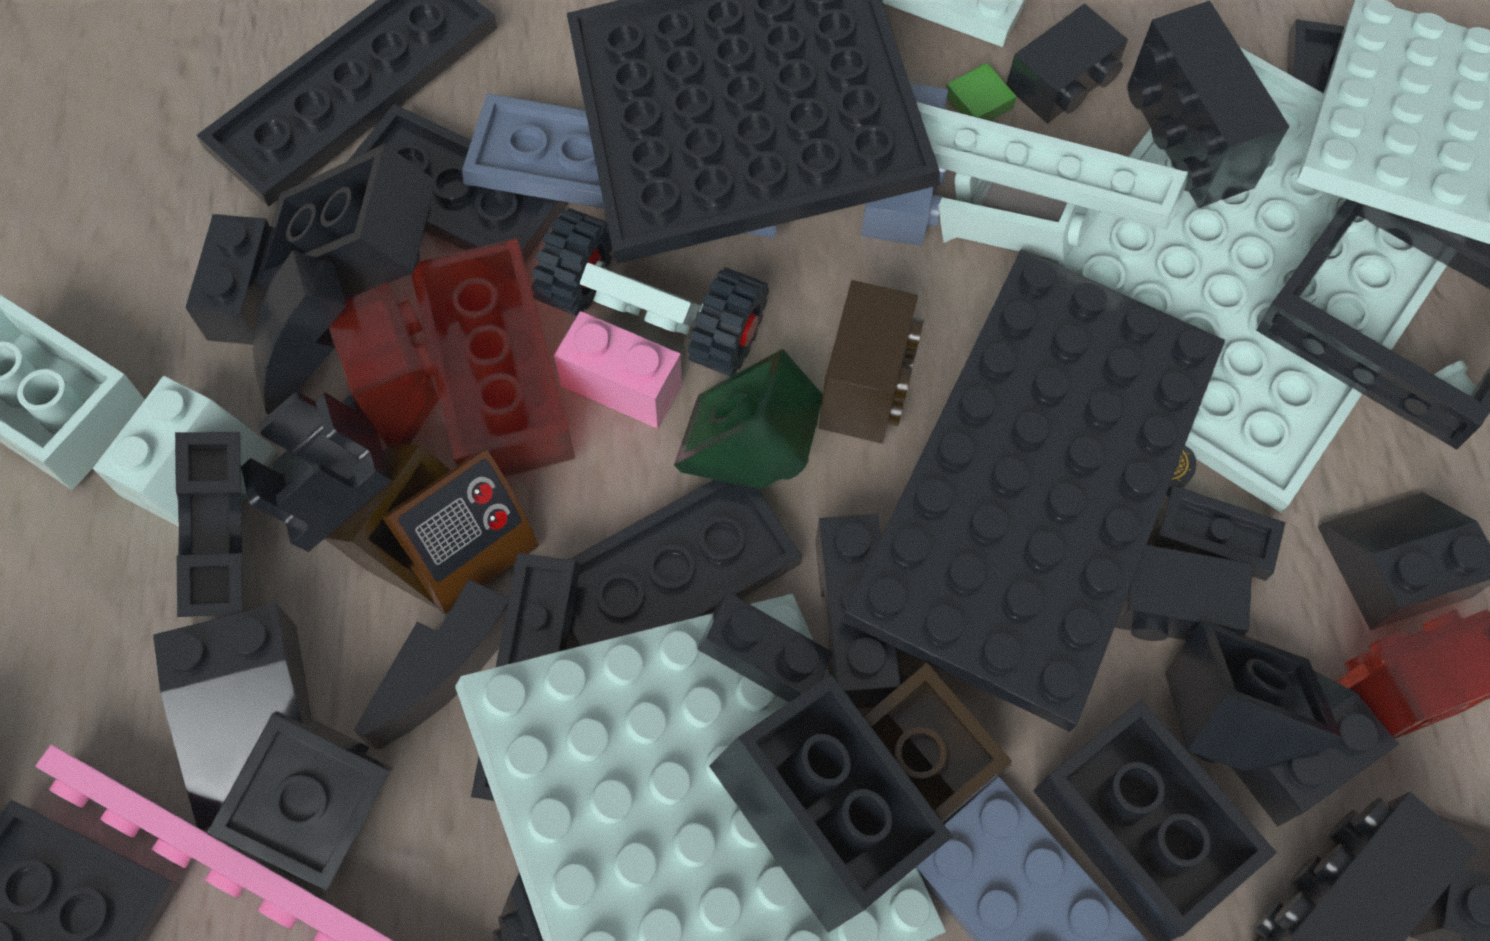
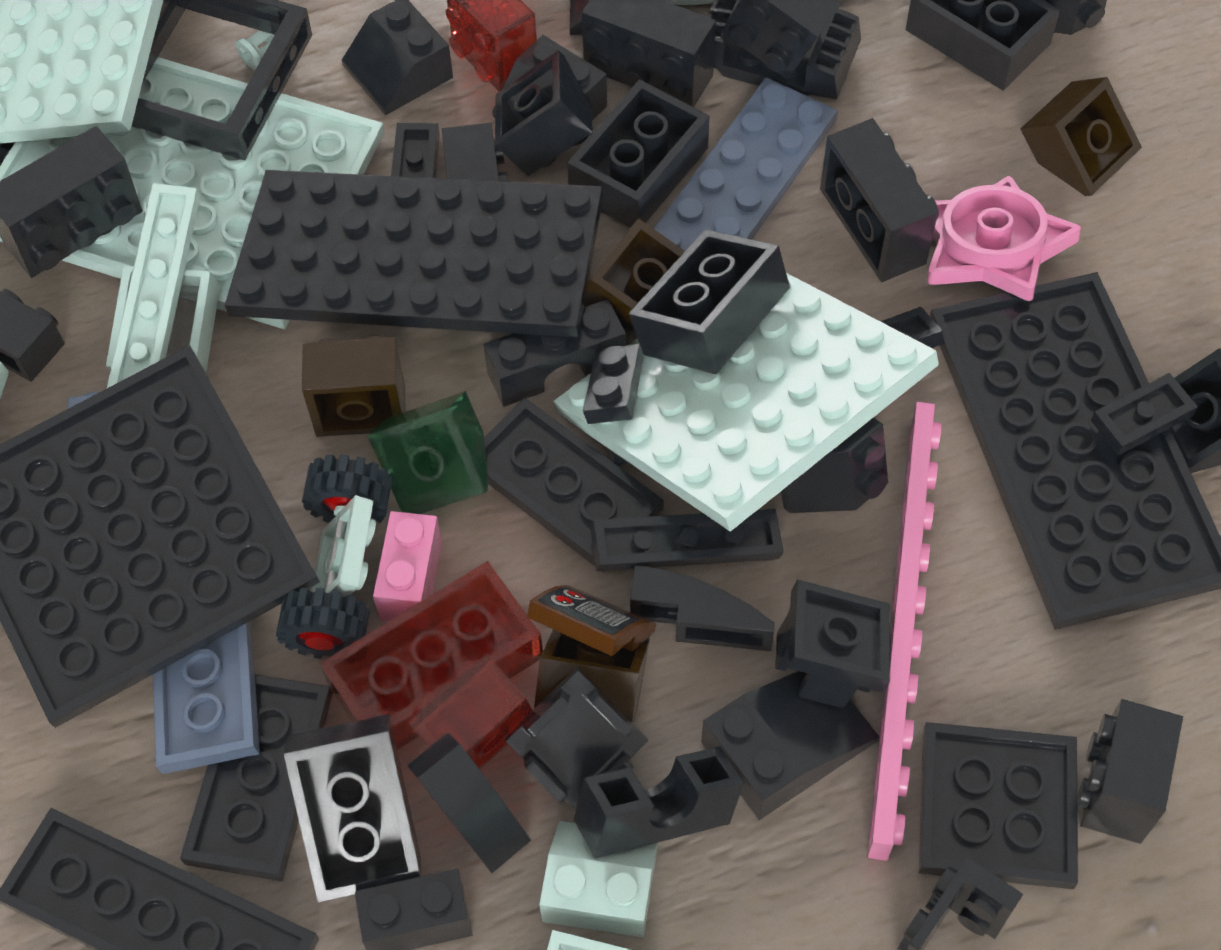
camera: 105 degrees left, 5 degrees down
bright green tile [946,63,1017,121] -> none

